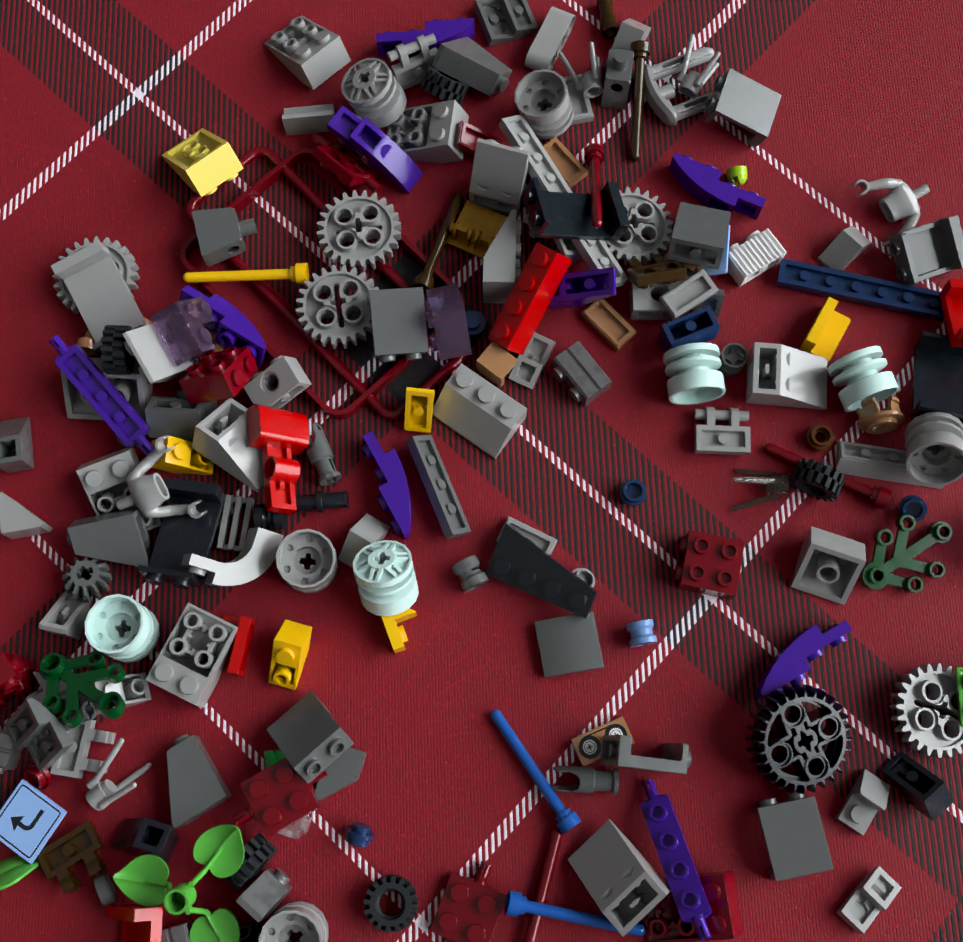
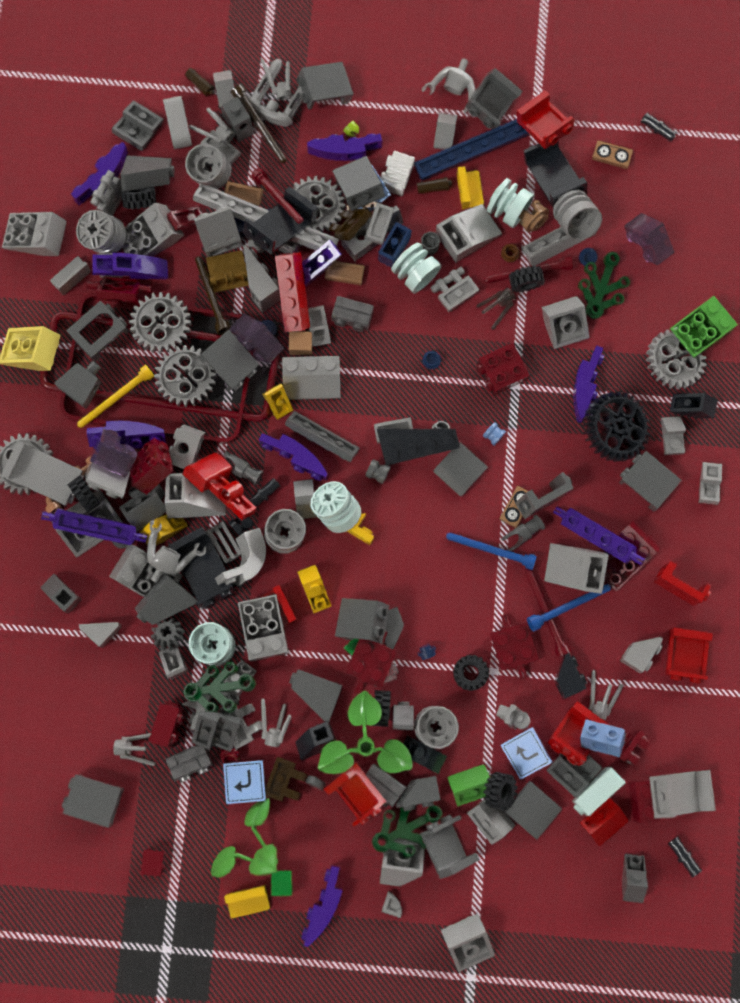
camera: 40 degrees left, 5 degrees up
none -> dark grey panel [66,301,129,362]
none -> dark brown piece [417,177,452,194]

